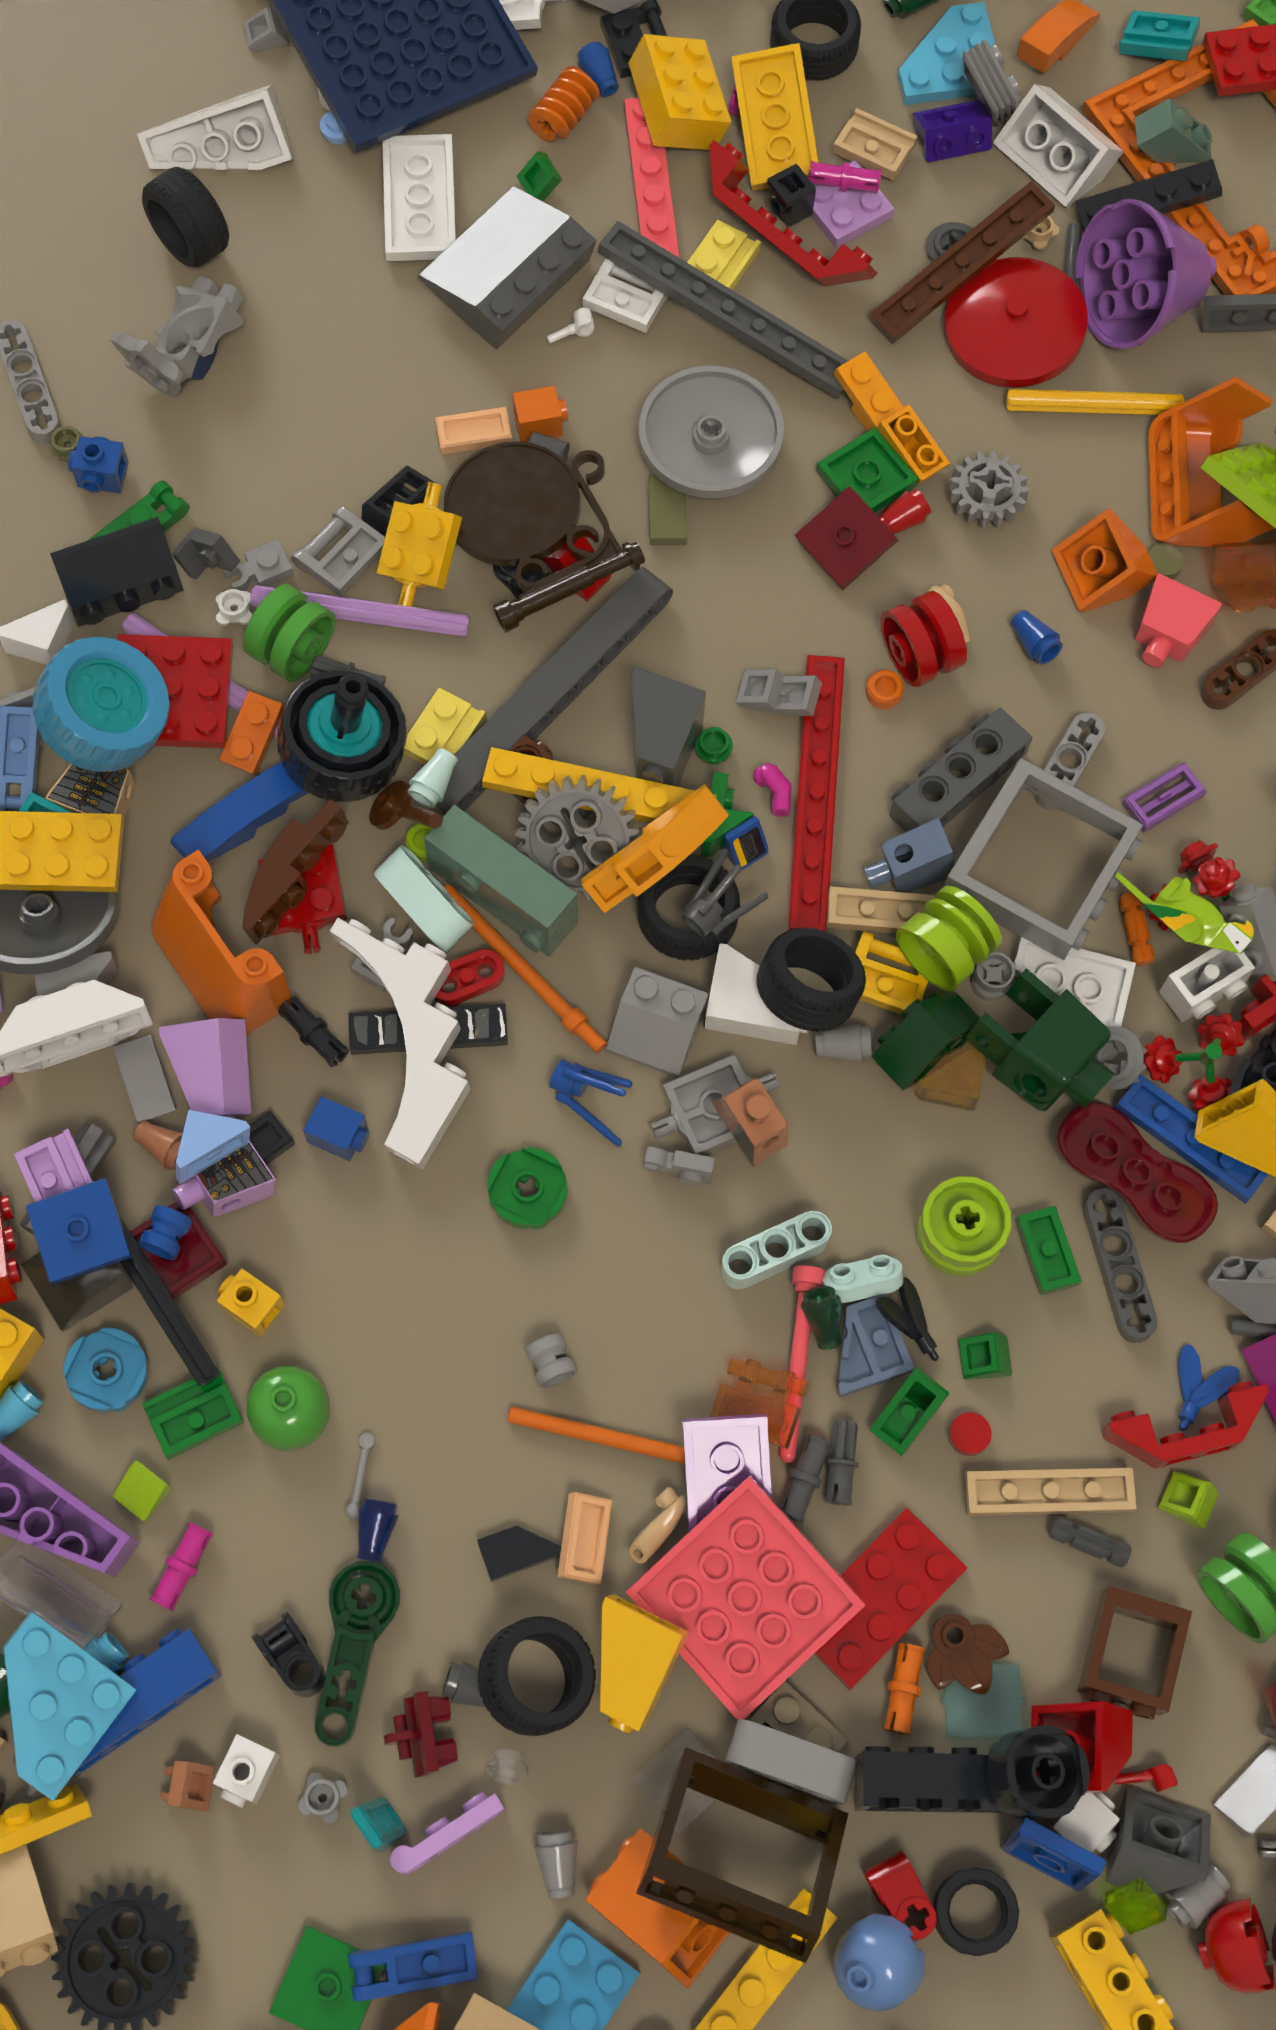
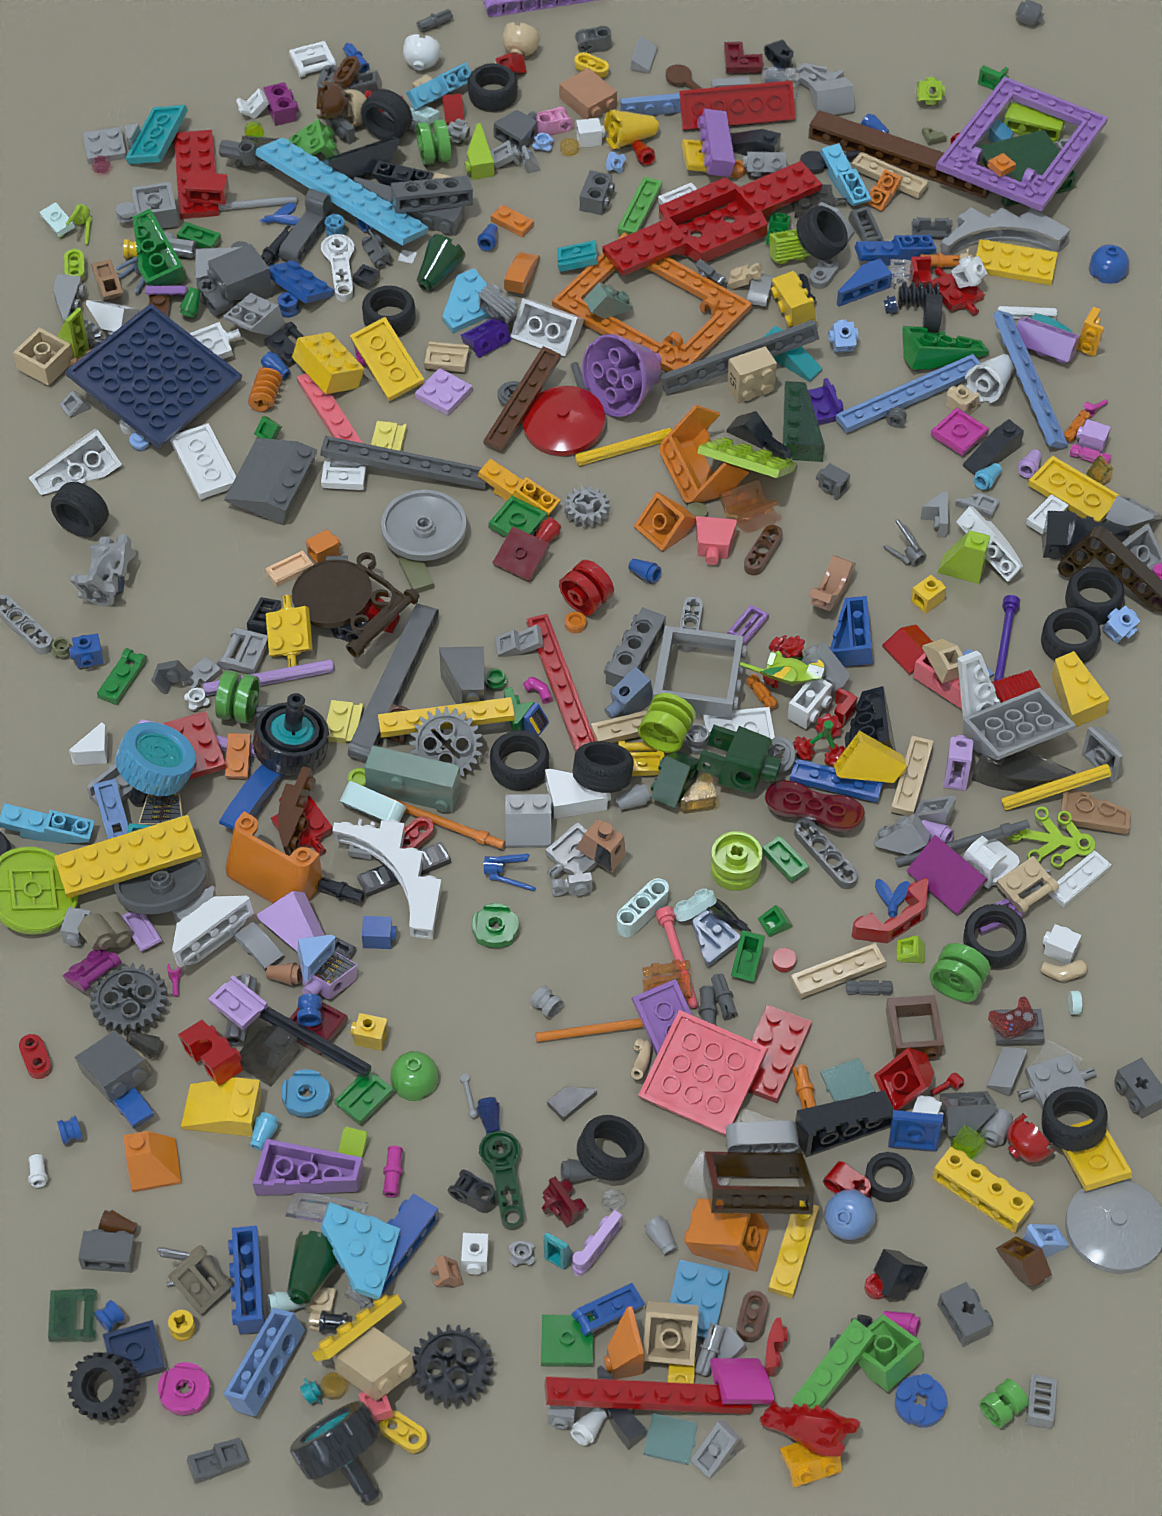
camera: 20 degrees left, 15 degrees down
blue plate [26,1178,132,1285] -> none
black slope [50,517,183,627] -> none
reddish brown piece [369,781,443,830] -> none
light aqua cone [408,748,458,808] -> none
white hand [546,308,594,344] -> none
light nougat tile [557,1492,612,1585] -> none
light orange slope [580,784,729,913] -> none
yellow slope [600,1594,689,1733] -> none
dark grey plant [682,849,768,937] -> none
red slope [709,140,877,286] -> none
black brick [767,163,816,227] -> none
clear green cone [801,1286,841,1350] -> none
dark pink pin [808,161,881,193] -> none
reddish brown plate [926,1614,1009,1695] -> none
black brick [986,1725,1090,1820] -> none
tan plate [1021,216,1059,250] -> none
black plate [1076,159,1222,233] -> none

